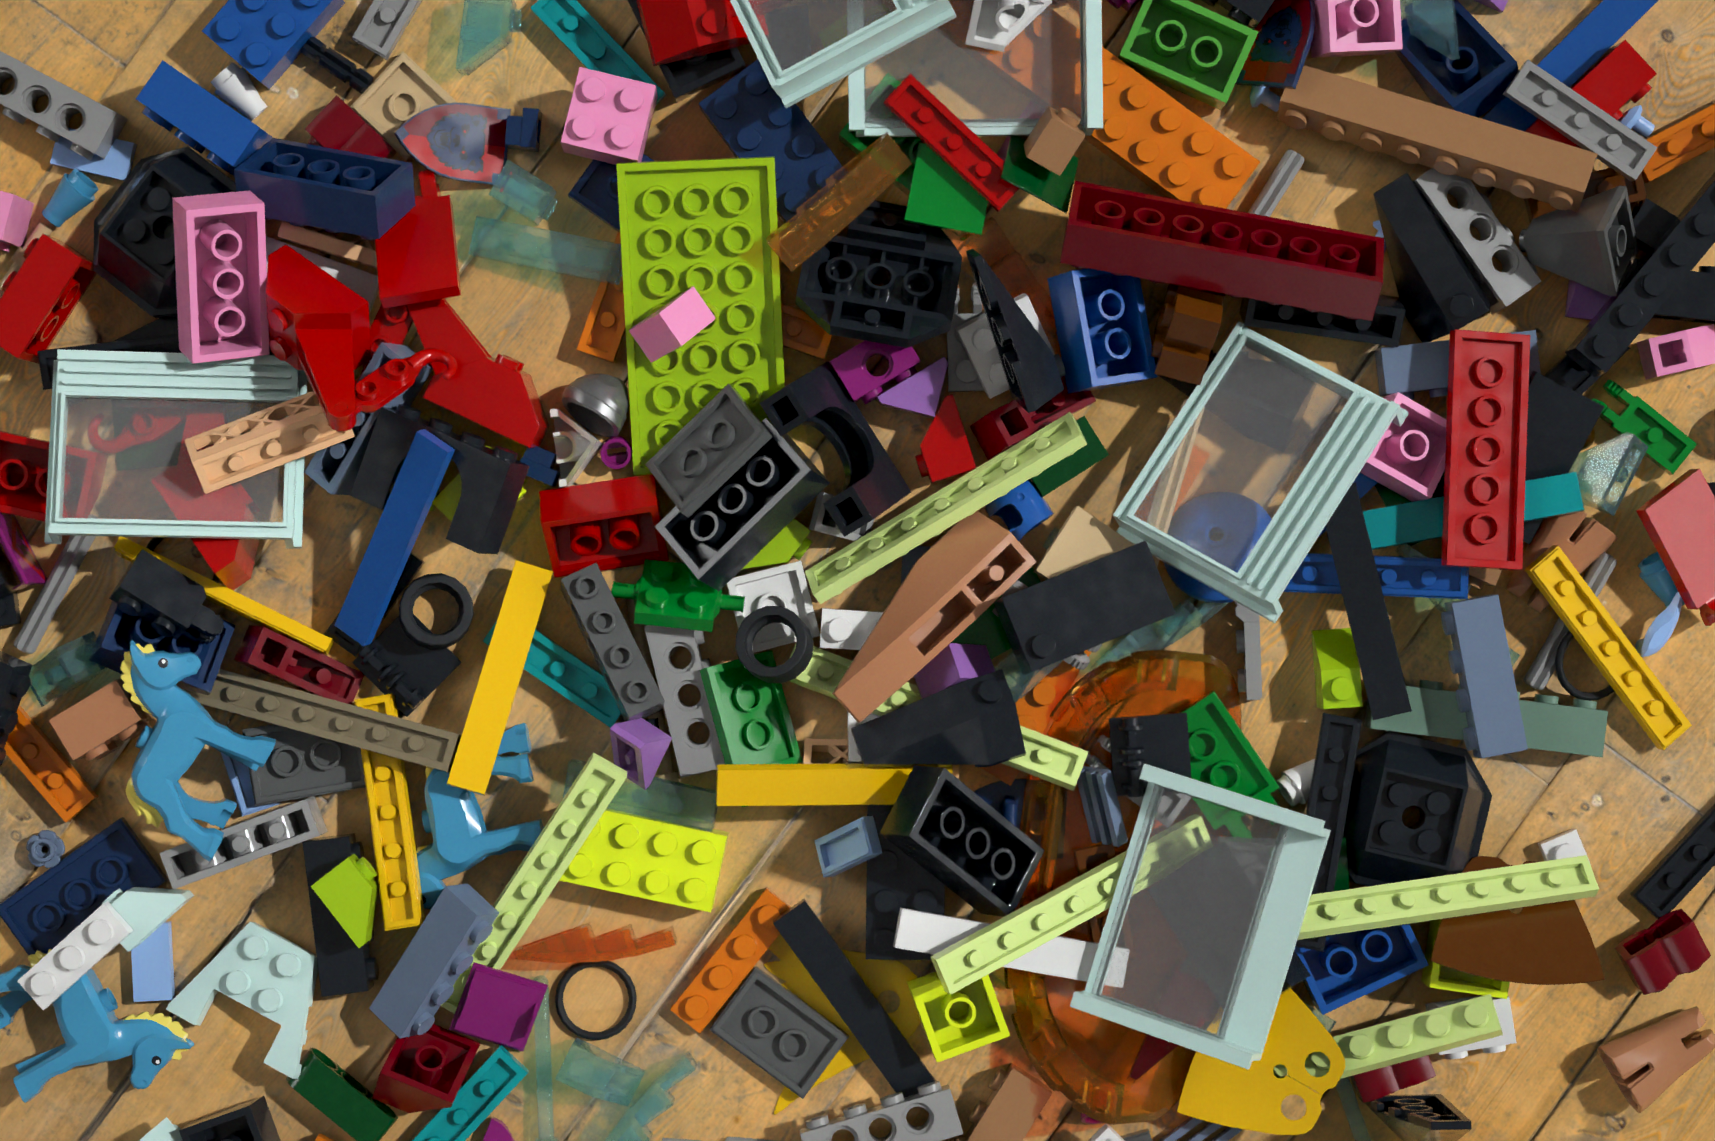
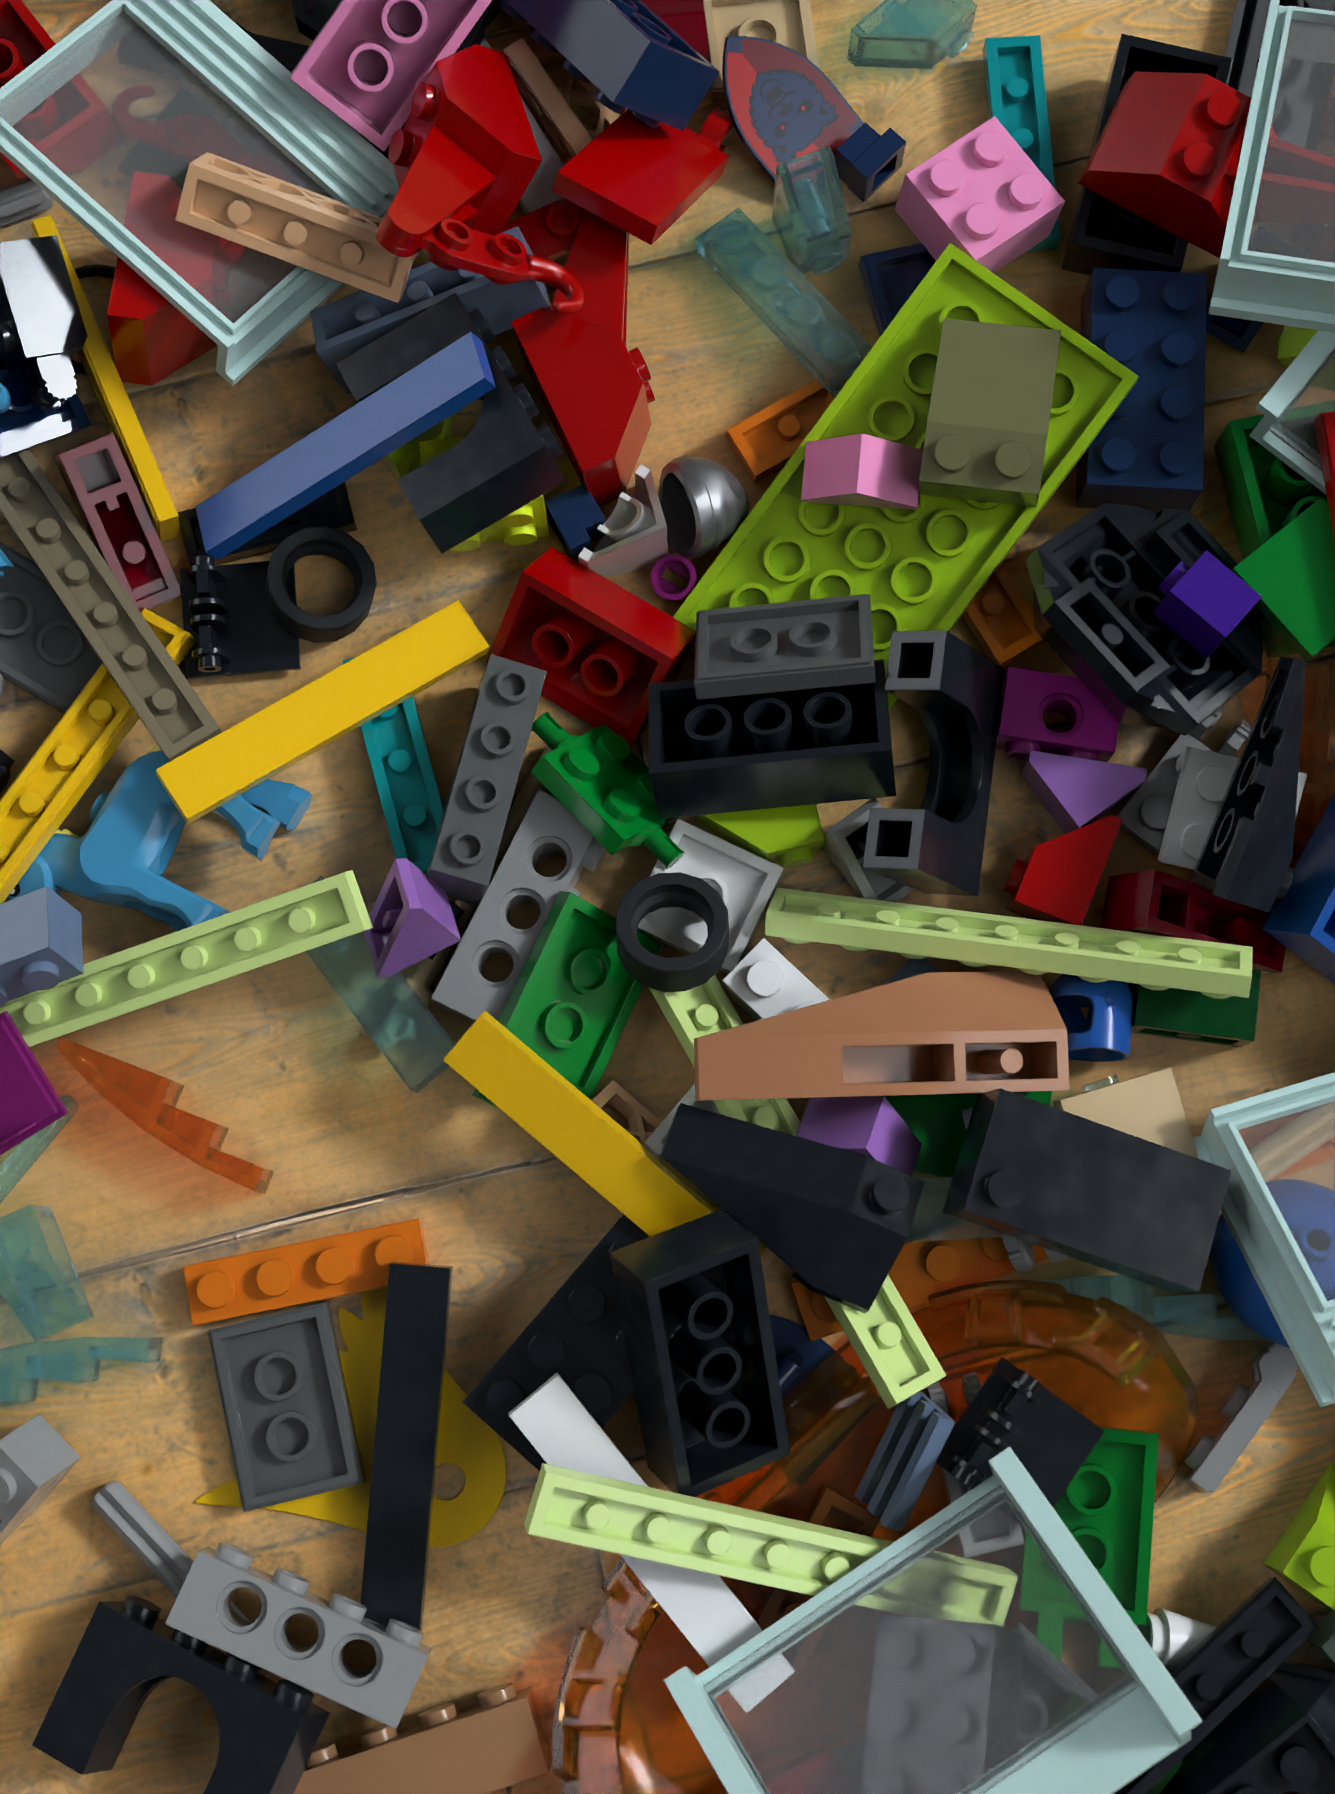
camera: 45 degrees right, 10 degrees down
black tyre [555,958,637,1040] -> none
neon yellow brick [559,807,729,913] -> none
clear orange slope [766,132,912,272] -> none
light blue tile [814,816,882,877] -> none
neon yellow brick [907,972,1010,1063] -> none
none -> olive slope [919,318,1061,508]
none -> dark purple brick [1153,550,1262,659]

